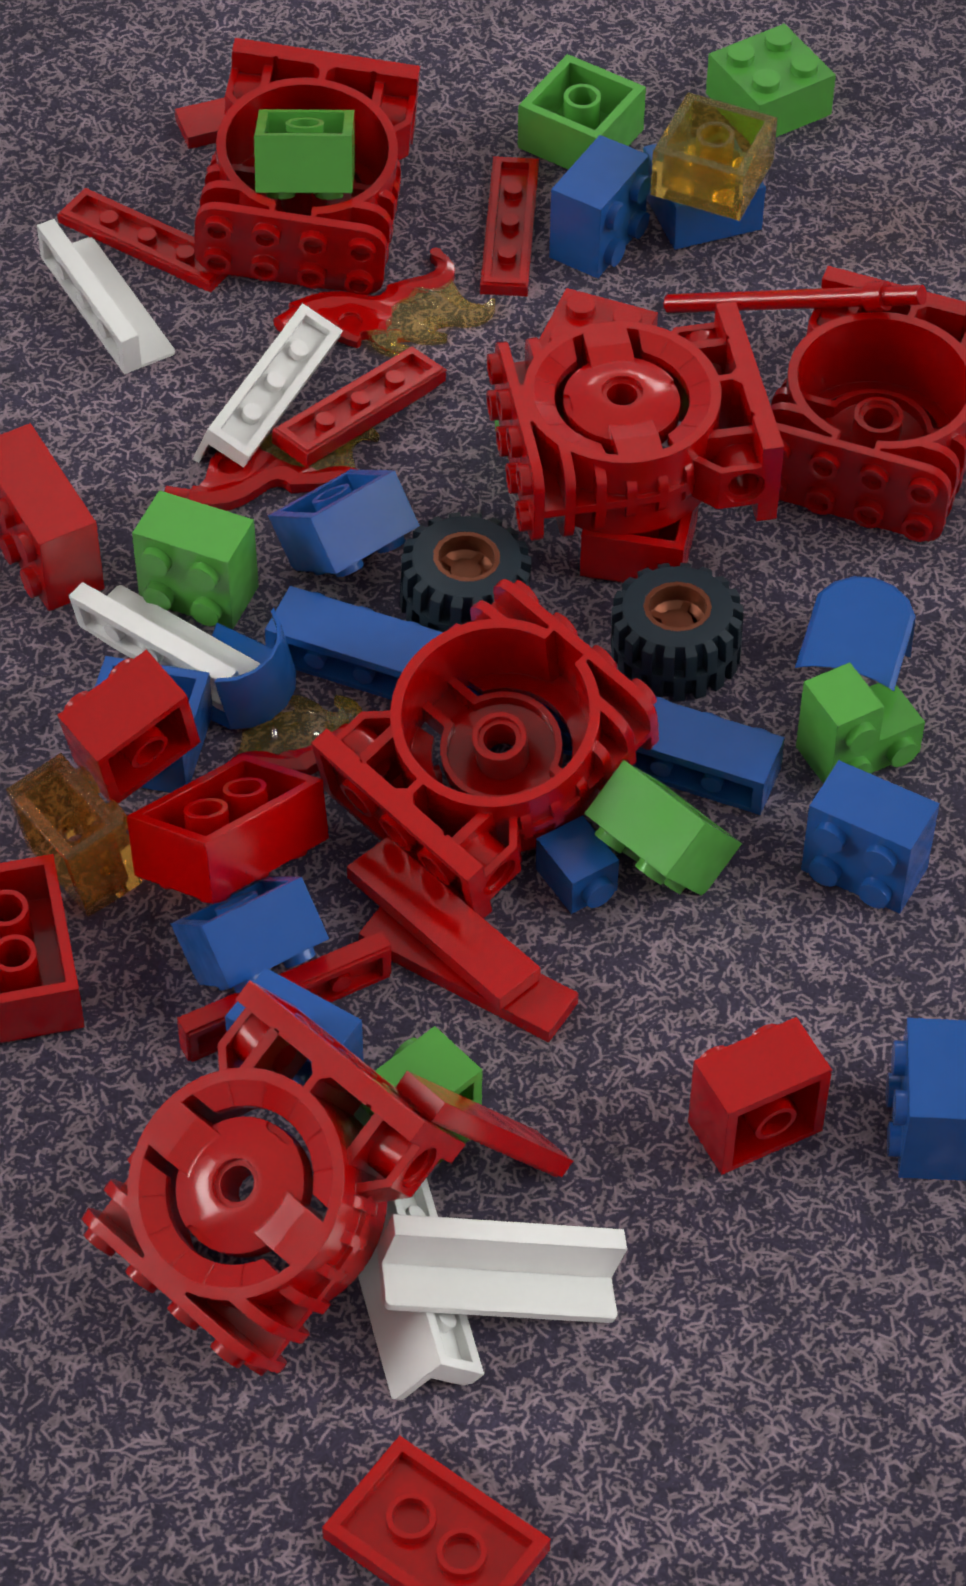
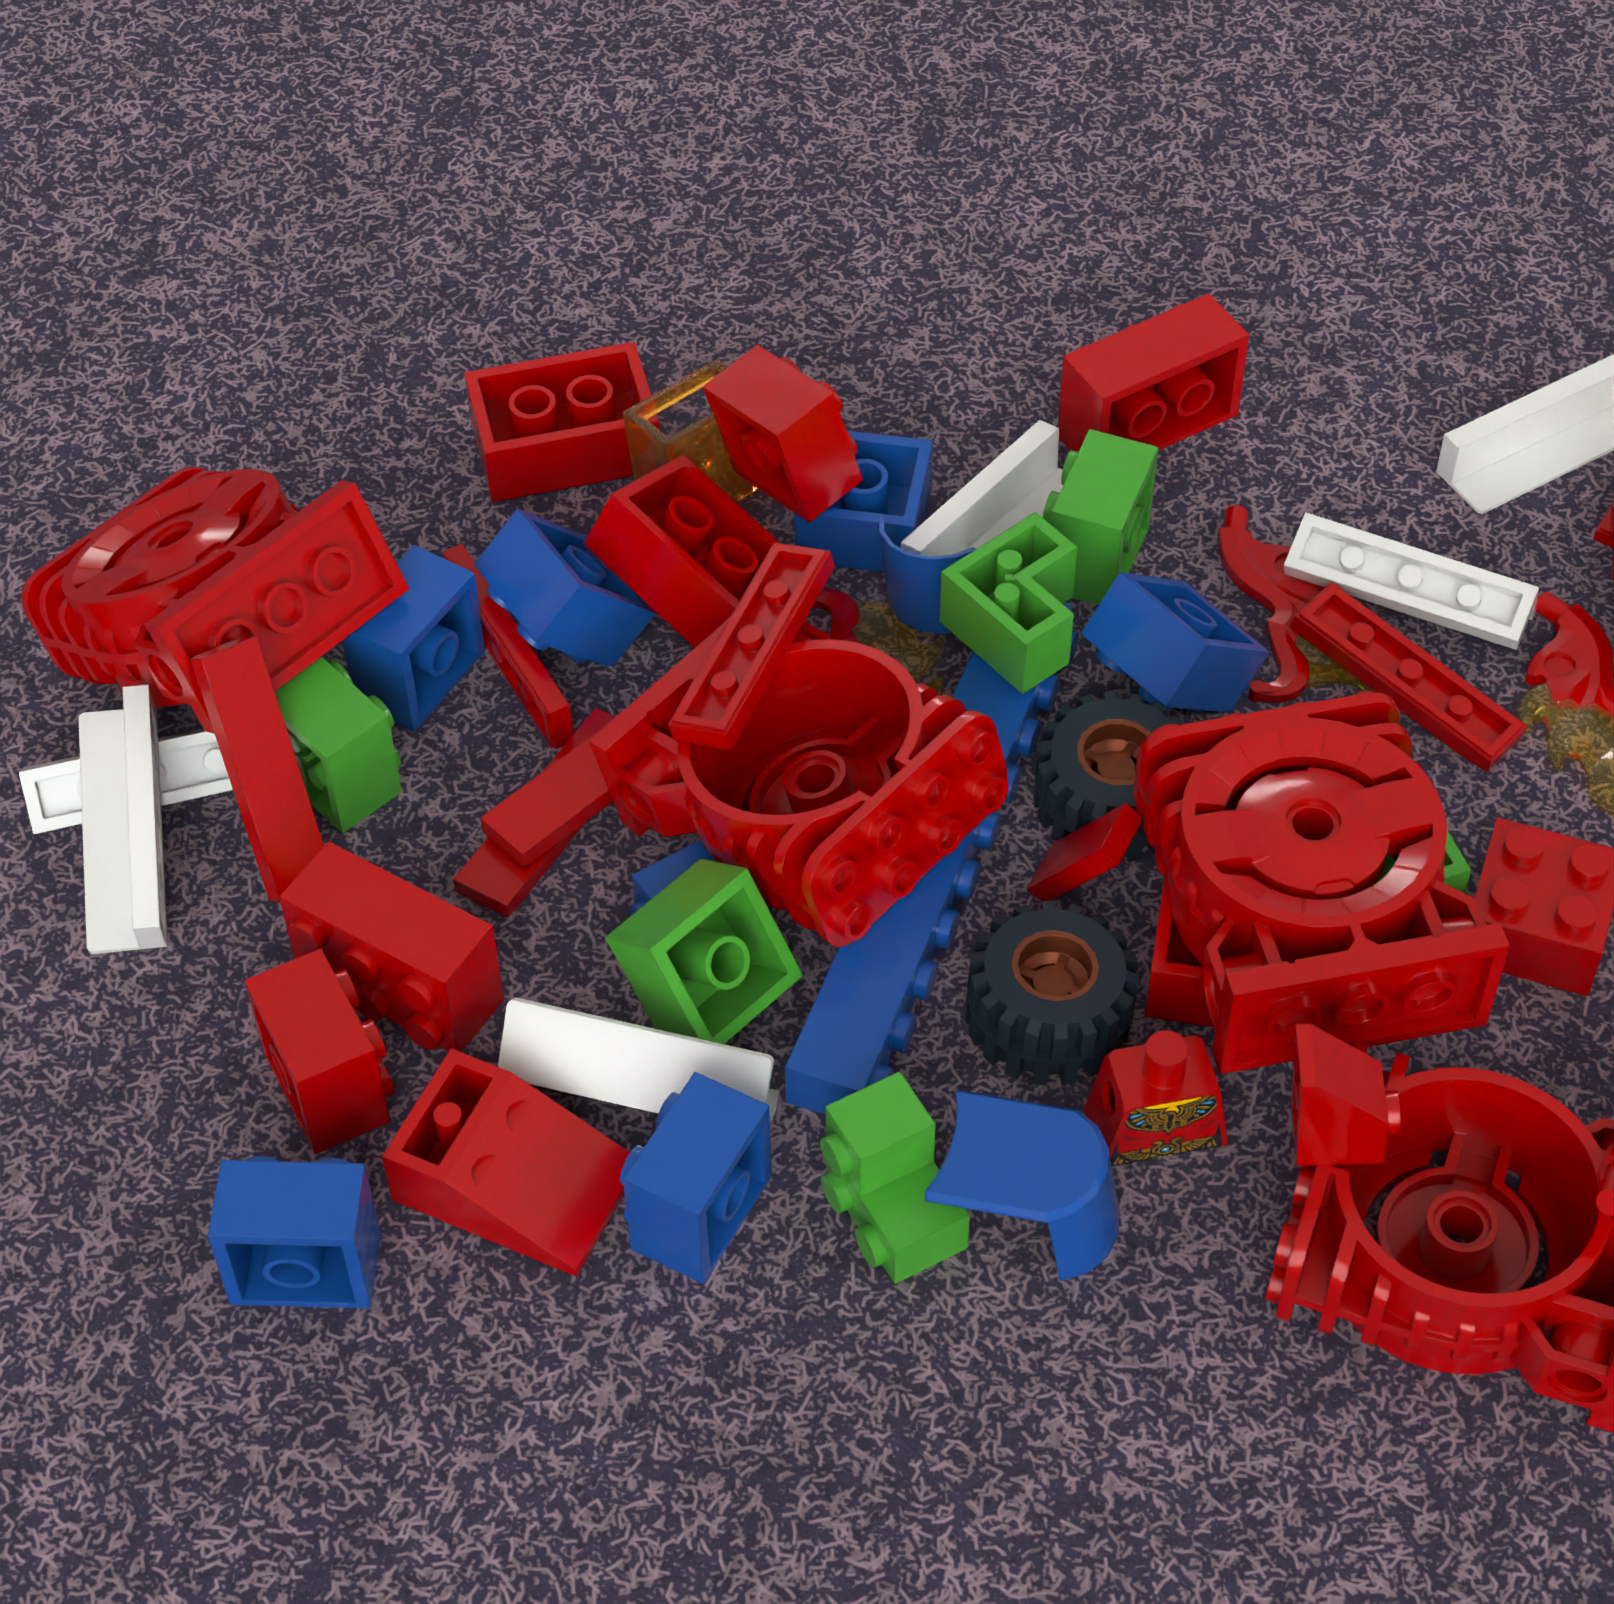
camera: 90 degrees right, 0 degrees up
none -> red brick [279,841,504,1052]
none -> red slope [382,1048,630,1277]
none -> white panel [498,998,779,1122]
none -> red tile [668,543,835,750]
none -> bright green brick [939,512,1078,694]
none -> red tile [1026,803,1142,902]
none -> red torso [1084,1030,1228,1167]
none -> red slope [1291,1024,1400,1166]

